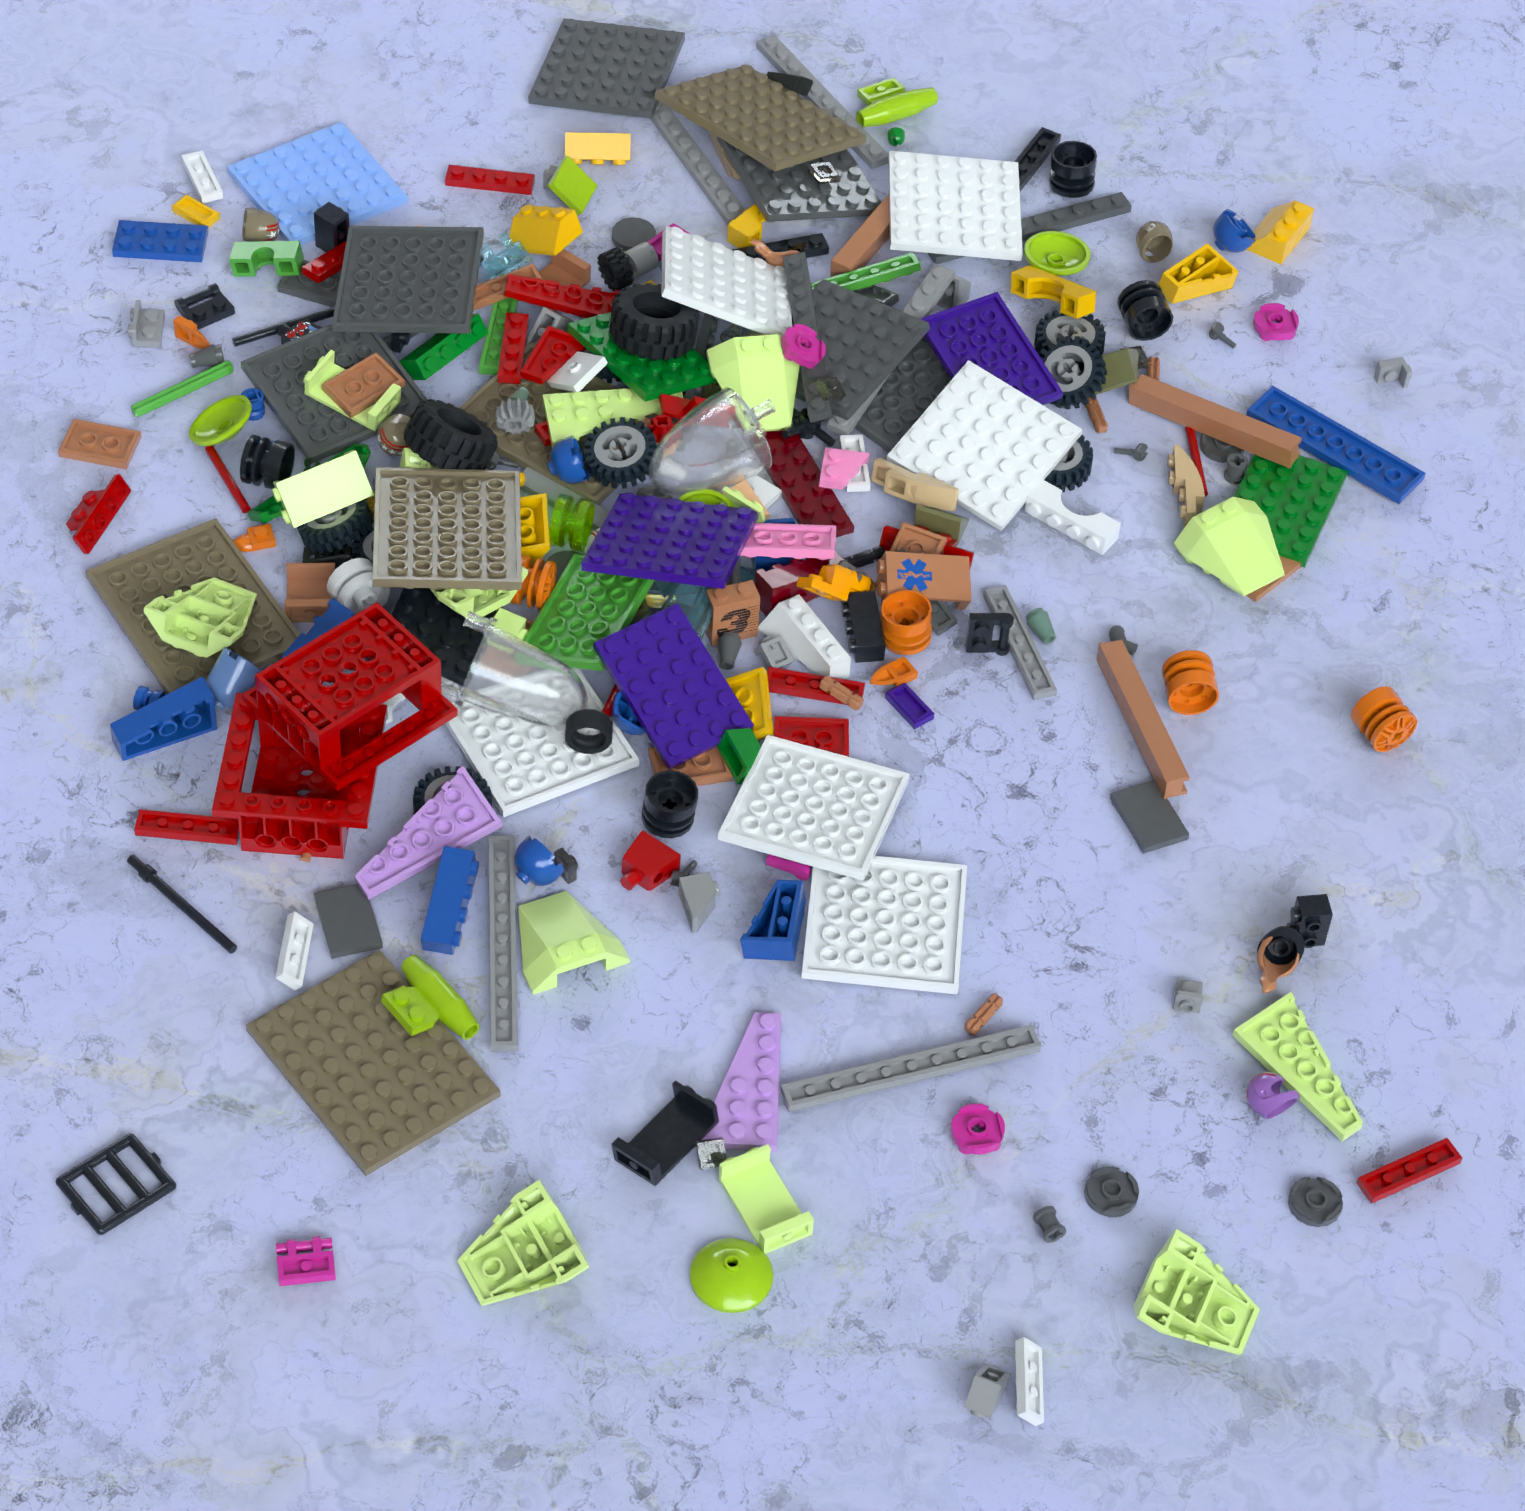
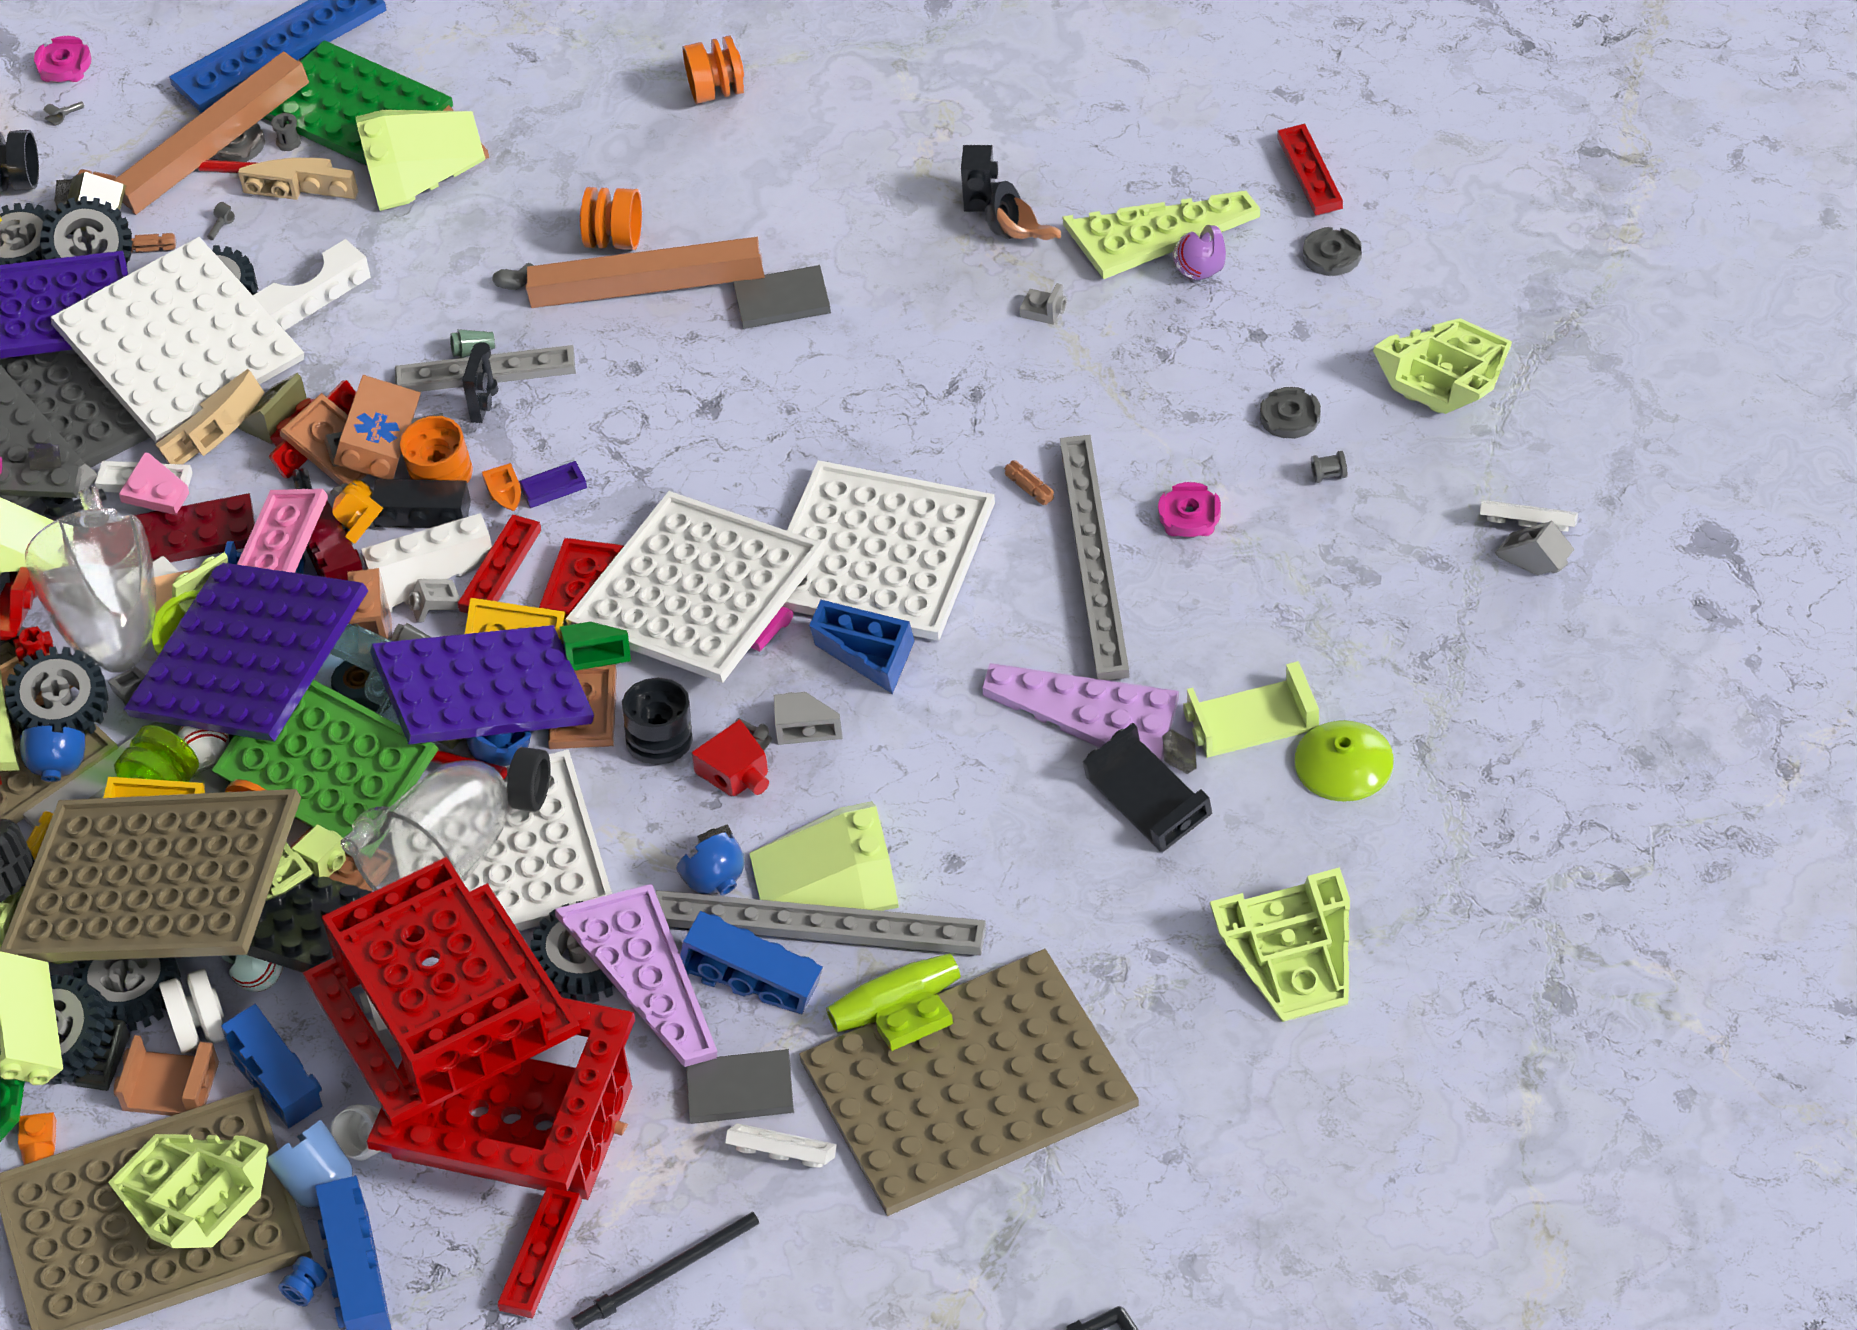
camera: 70 degrees left, 0 degrees up
dark pink plate [276,1236,336,1286] -> none
nougat axle [820,676,864,710] -> none

